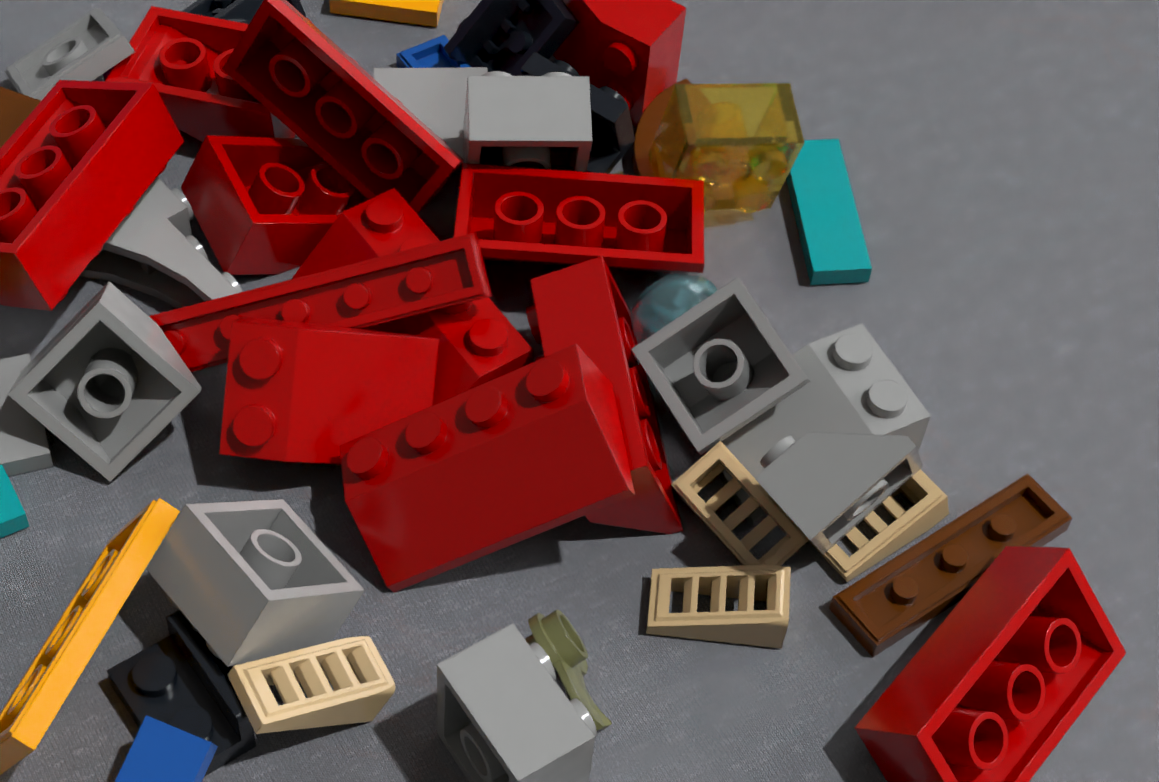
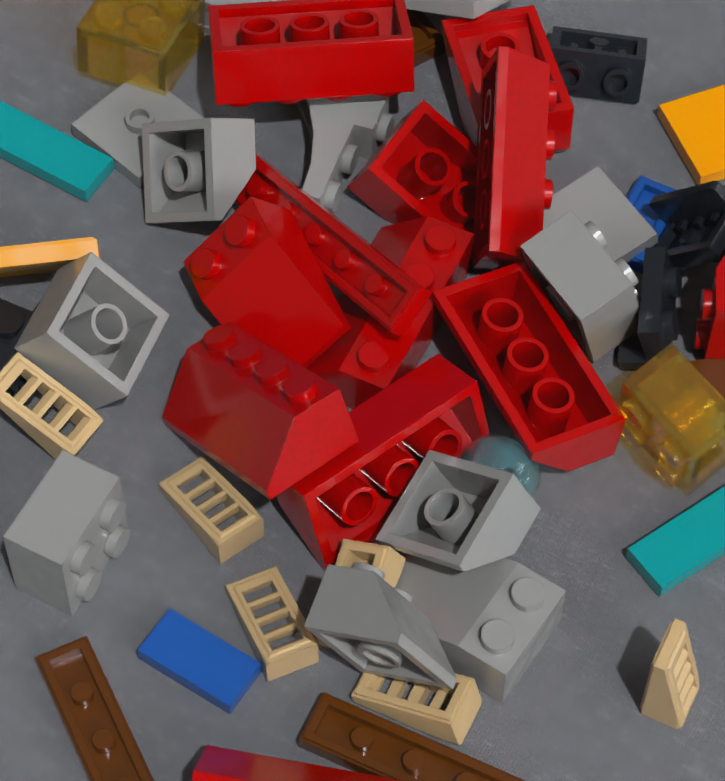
camera: 65 degrees right, 5 degrees up
olive plate [525,609,612,731] -> none
none -> blue tile [137,608,262,714]
none -> tan slope [159,456,265,564]
none -> tan slope [640,618,699,729]

